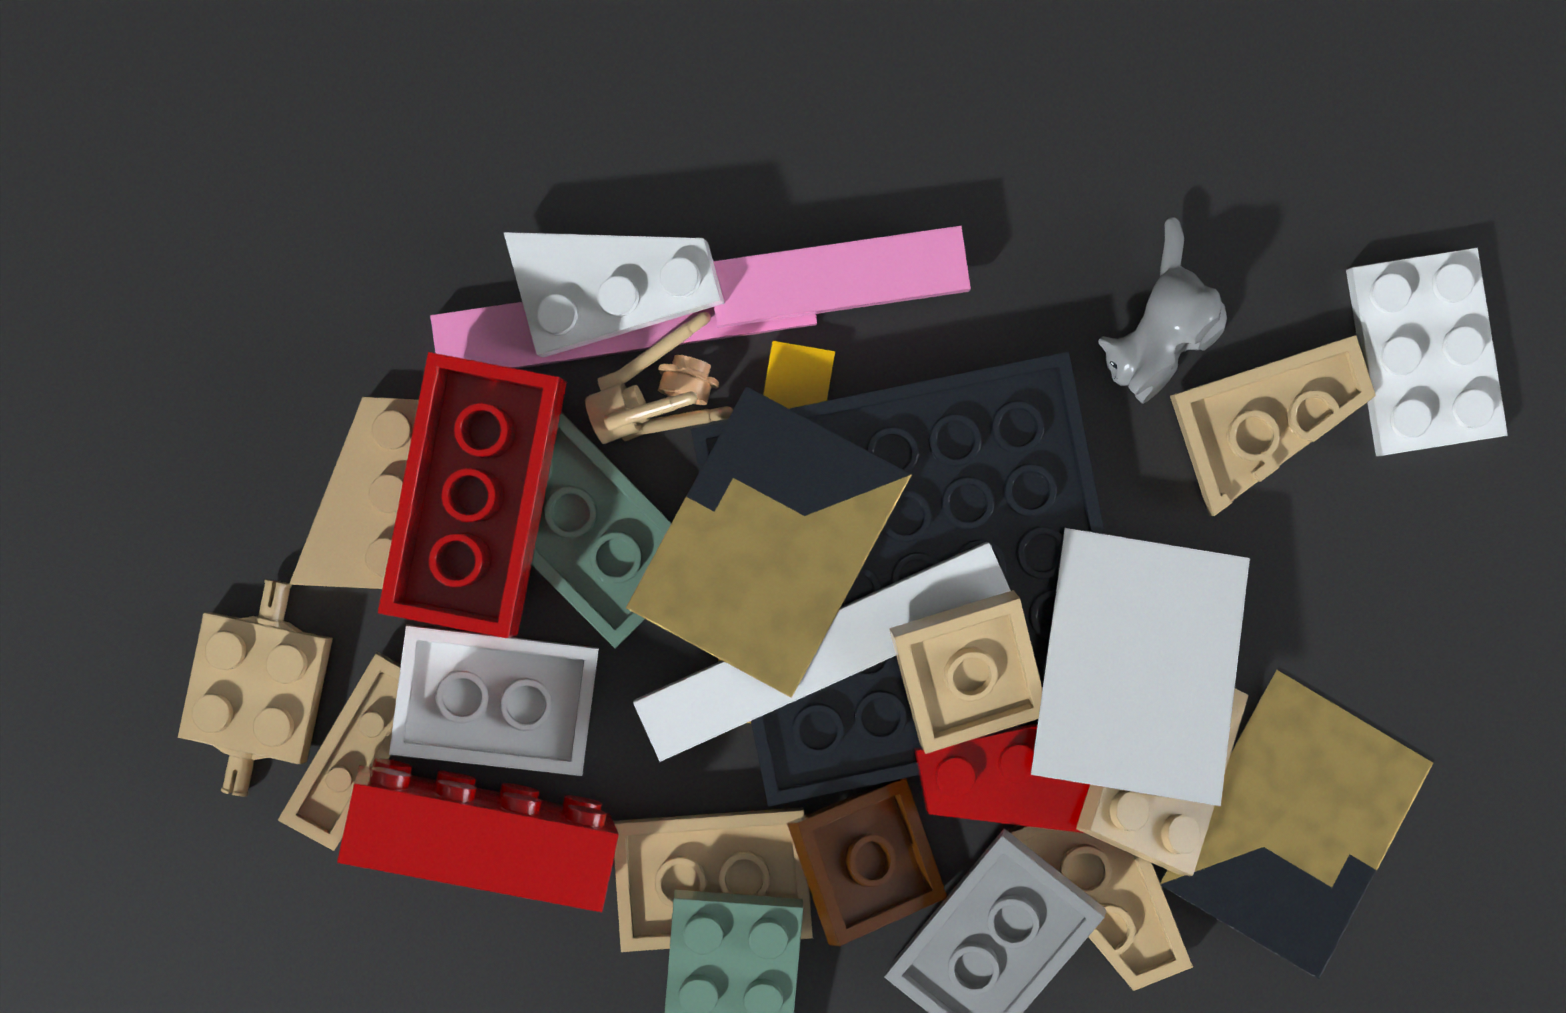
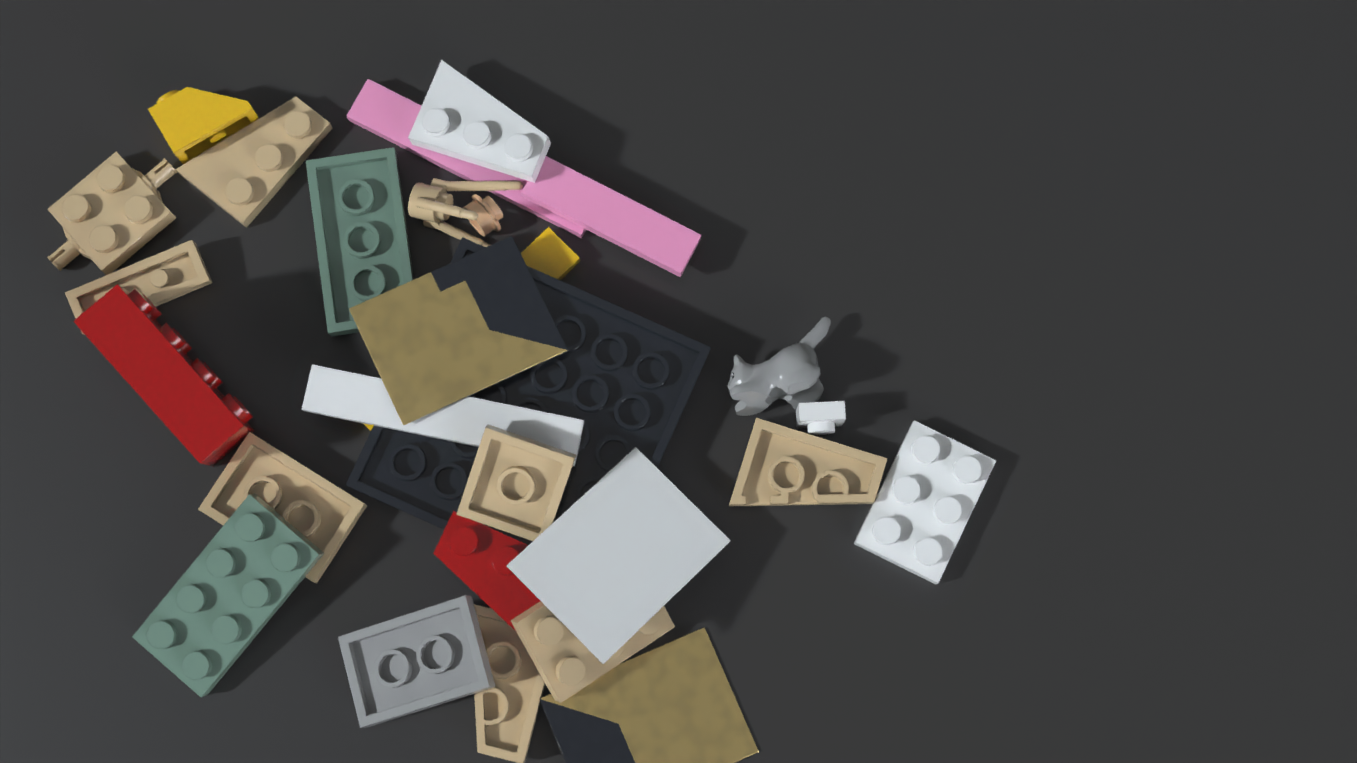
camera: 30 degrees right, 10 degrees down
red brick [378,352,567,639] -> none
white plate [389,624,599,776] -> none
reddish brown plate [787,778,947,946] -> none
none -> yellow slope [148,87,259,164]
none -> white plate [796,401,846,435]

